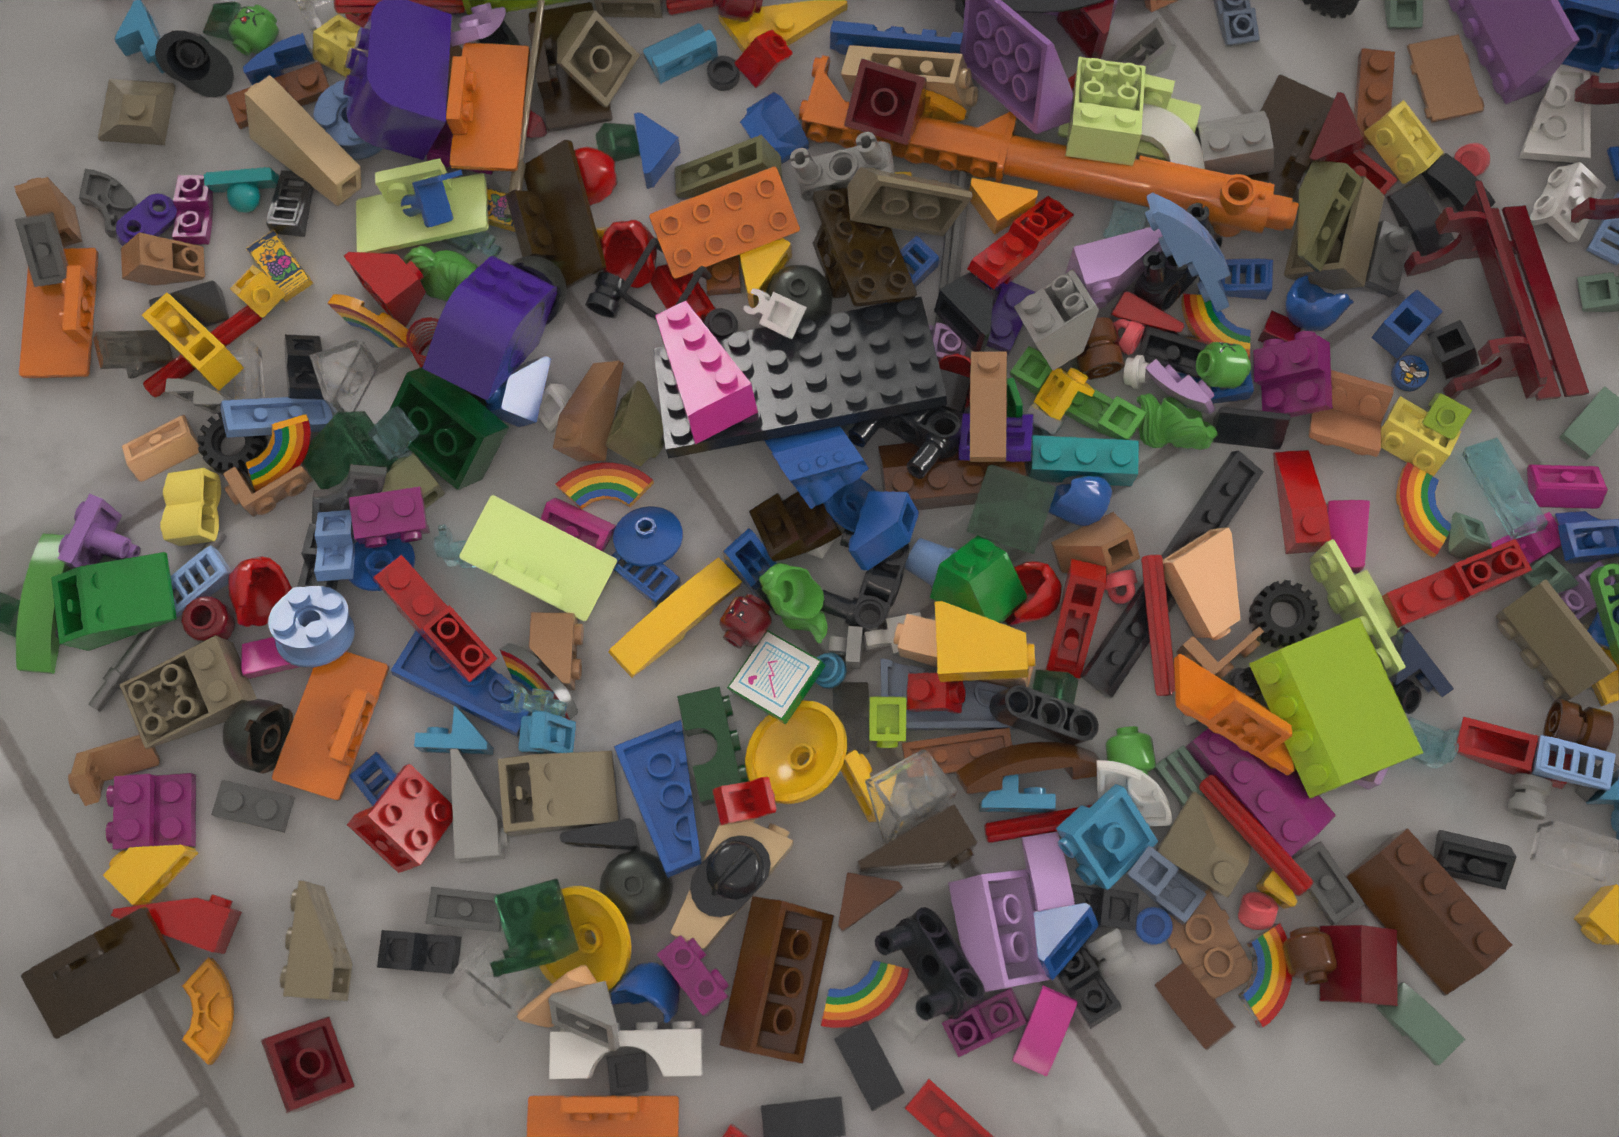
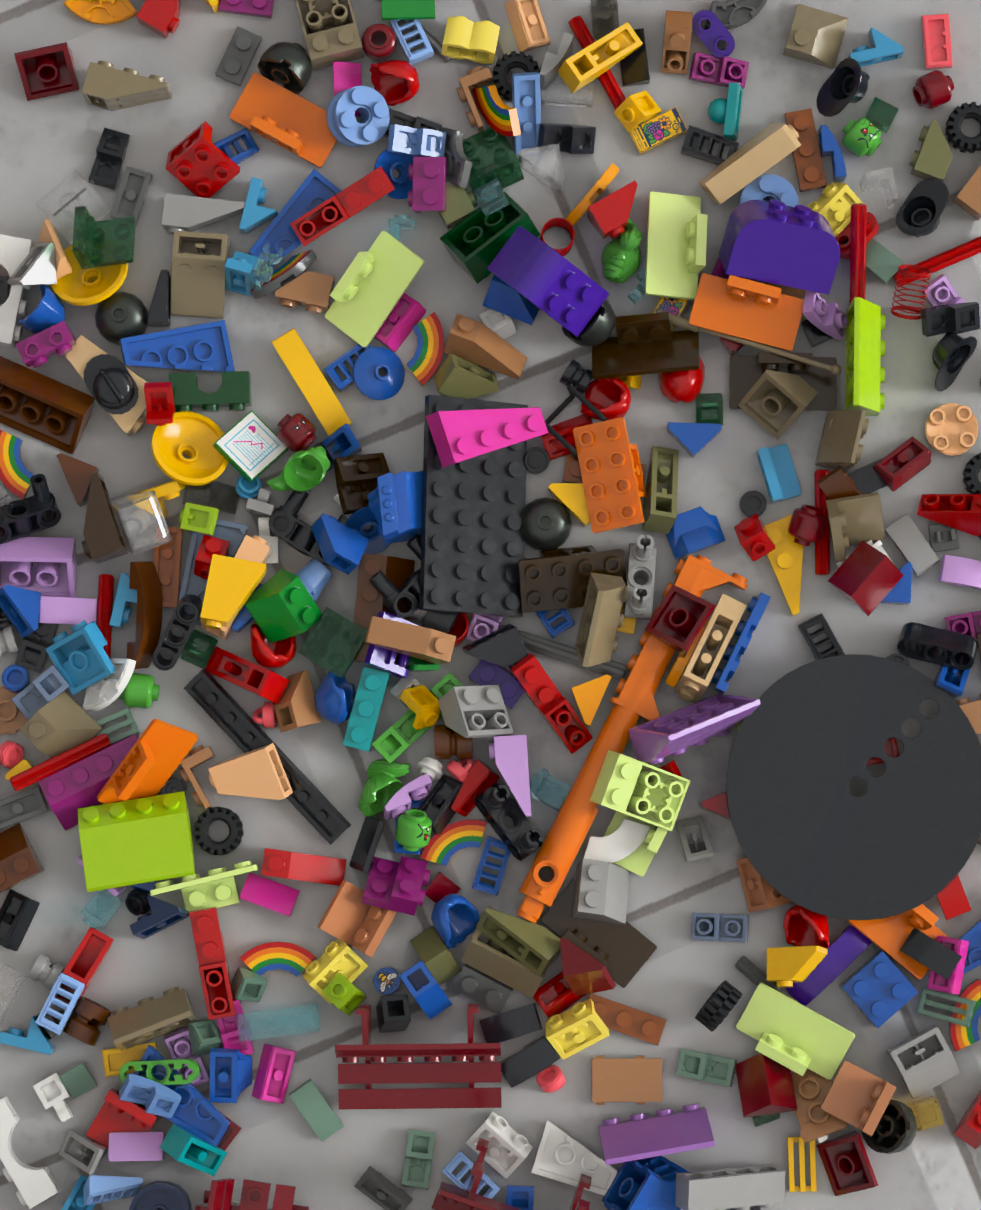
camera: 100 degrees right, 10 degrees up
blue bracket [401,170,463,228] -> none
white plate [743,288,807,339] -> none
red axle [1141,554,1175,696] -> none
medium blue slope [1145,193,1230,312] -> none
none -> olive slope [410,926,462,985]

